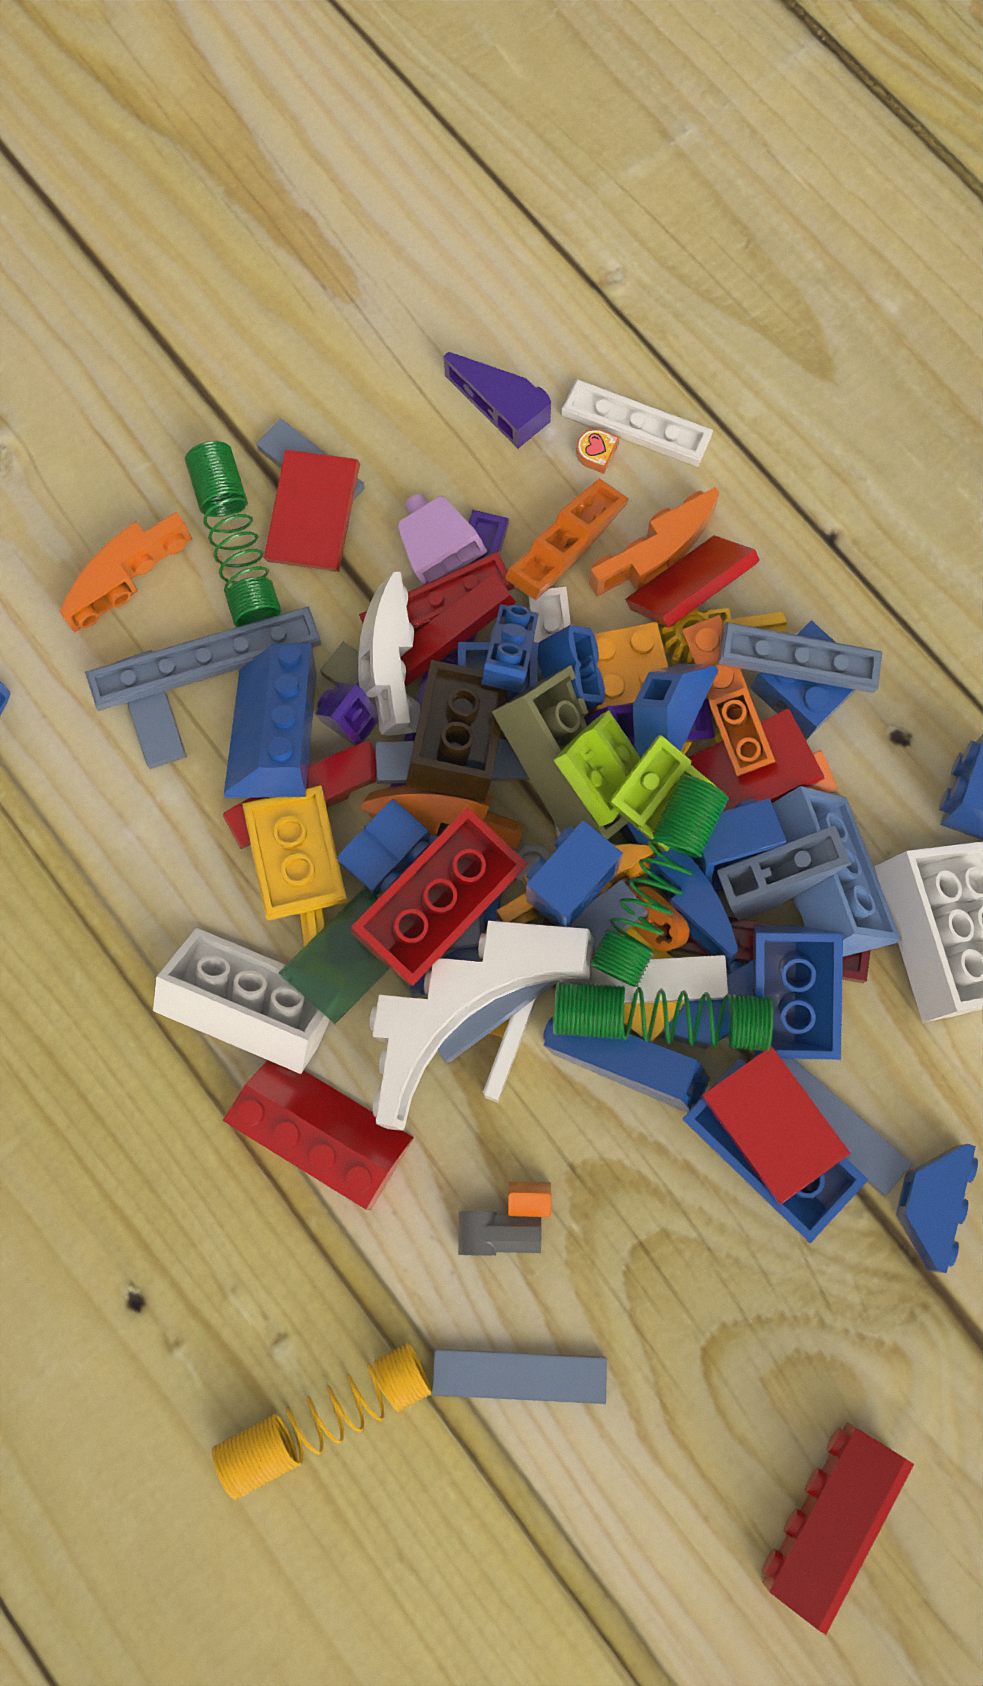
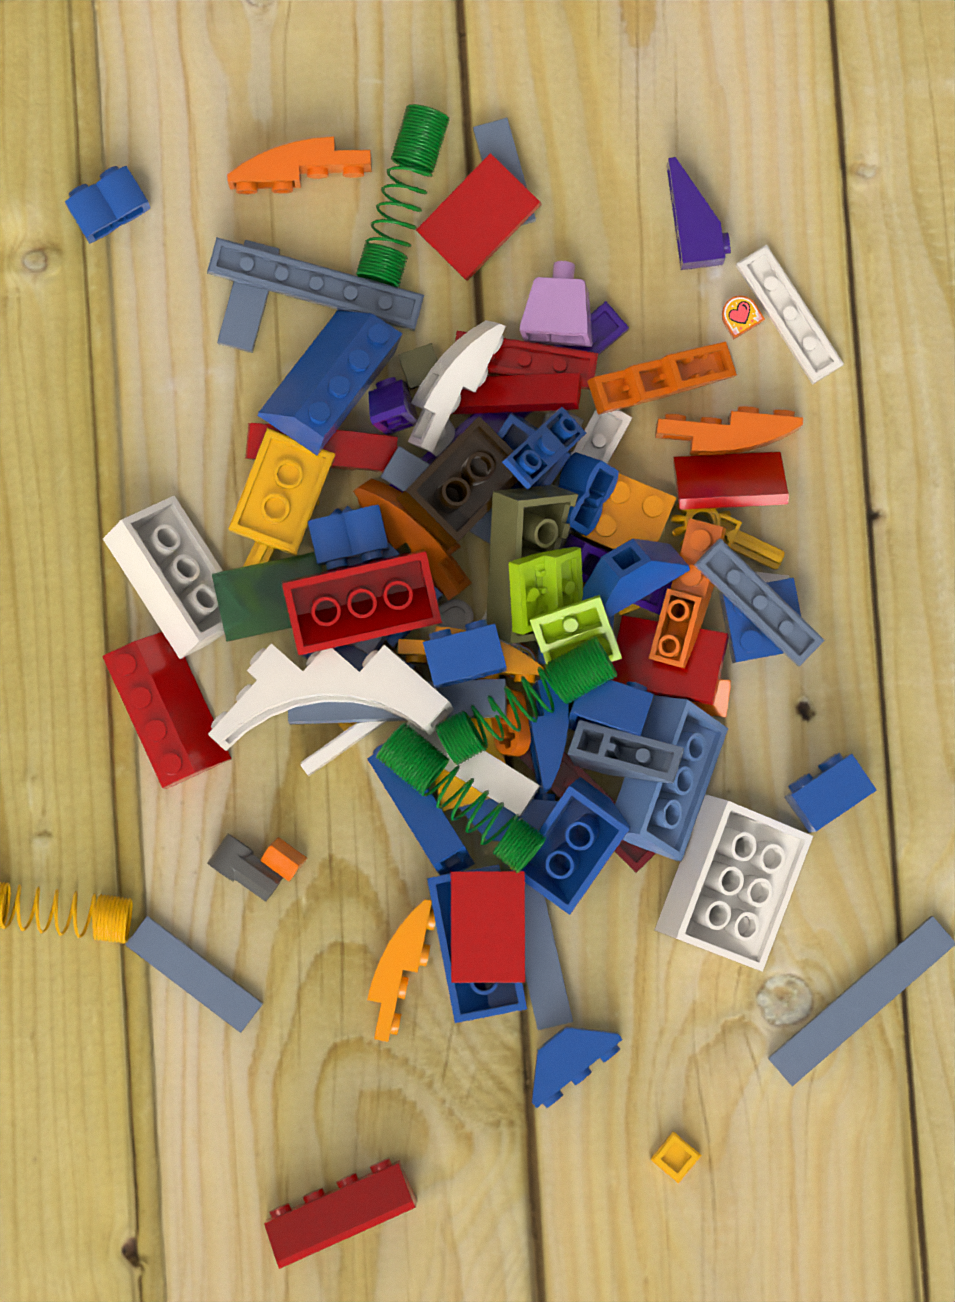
camera: 30 degrees right, 10 degrees up
none -> light orange slope [367,899,435,1042]

